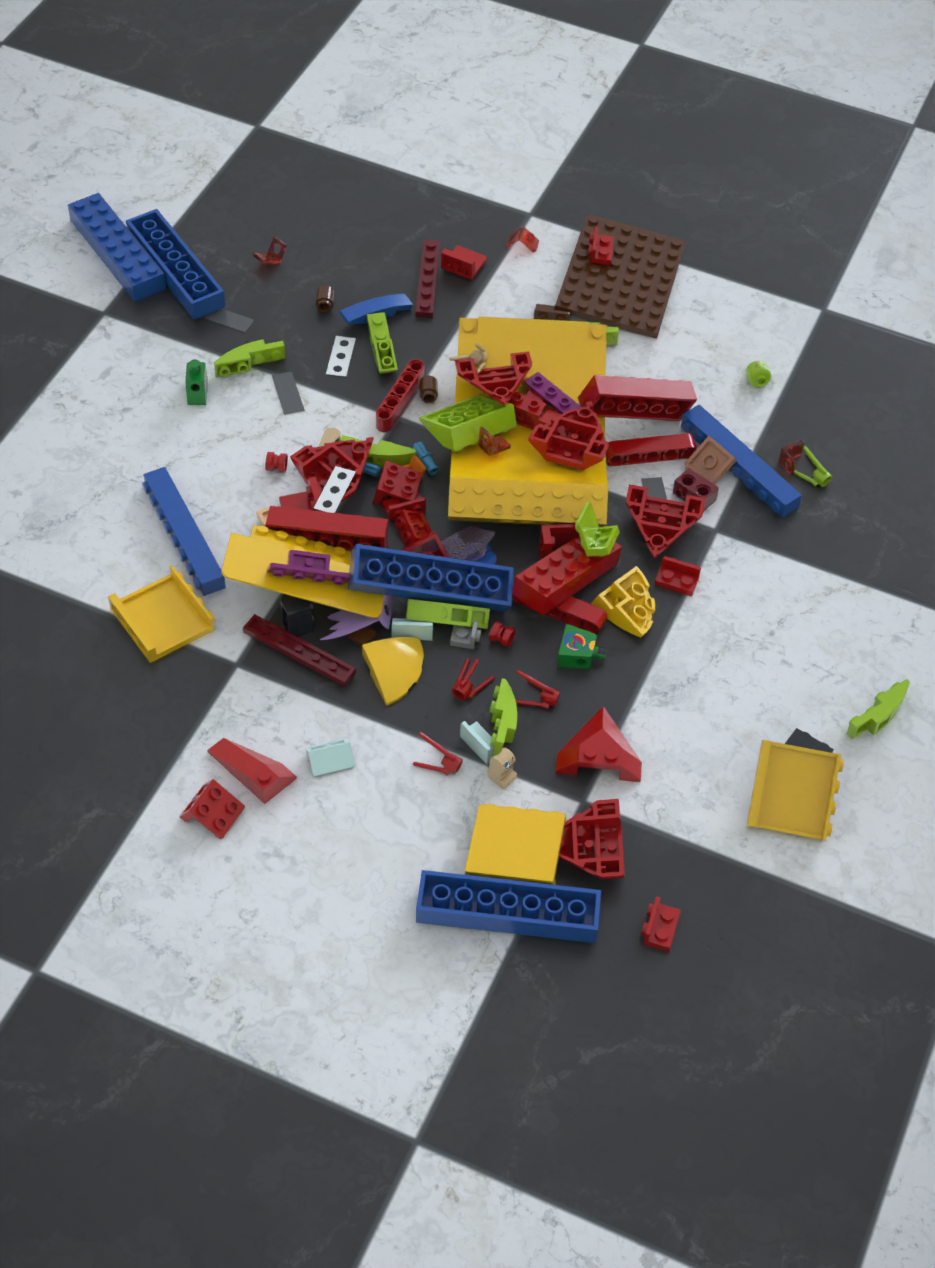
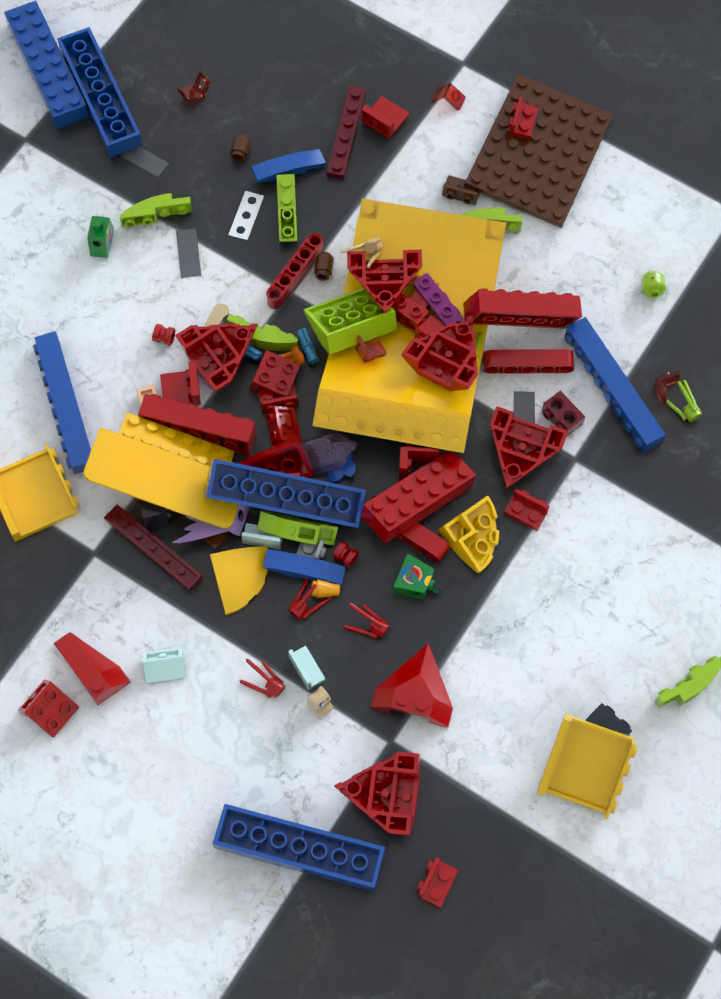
camera: 10 degrees right, 15 degrees up
magenta bracket [267,549,351,585] -> none
white sticker [314,466,355,513] -> none
yellow panel [465,804,566,885] -> none
lime slope [489,678,517,755] -> none
lime bracket [575,502,620,557] -> none
nougat plate [684,436,737,485] -> none
none -> blue slope [262,549,346,586]
none -> light orange cone [311,579,340,598]

